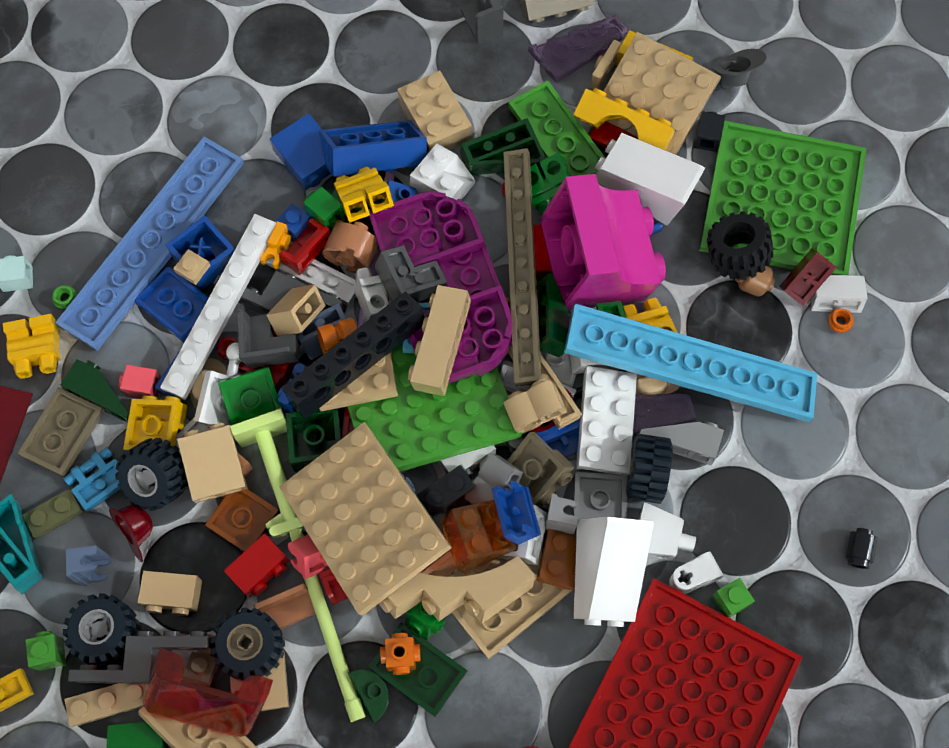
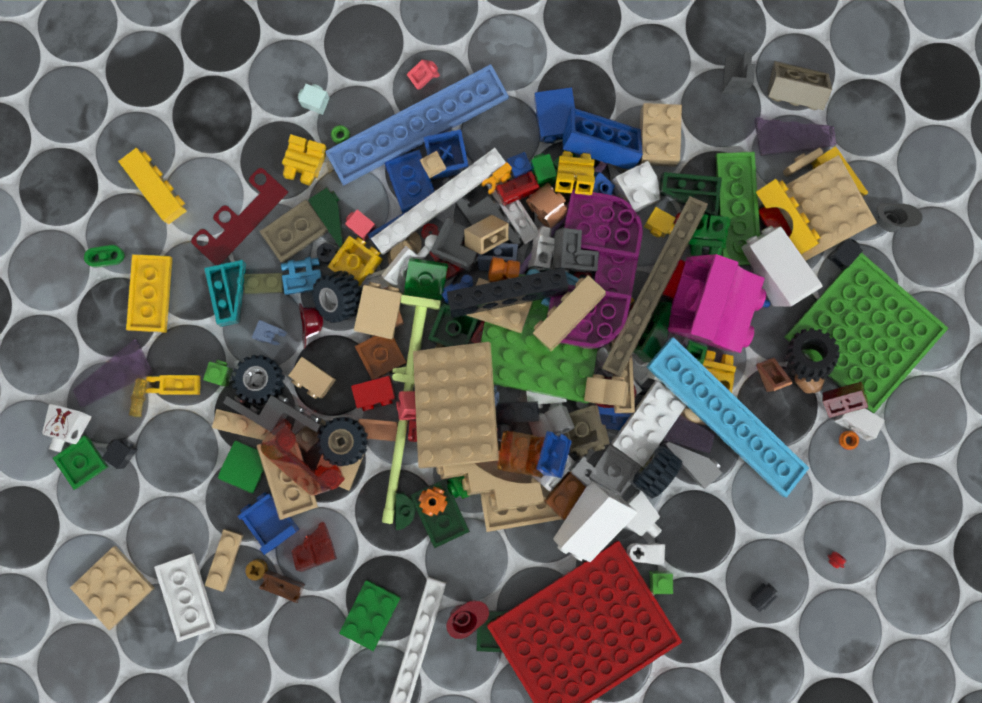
camera: 30 degrees right, 15 degrees up
none -> black wheel [316,243,337,264]
none -> coral bracket [406,59,440,90]
none -> yellow brick [644,207,676,238]
none -> nougat slope [756,358,792,392]
none -> red plate [827,551,847,569]

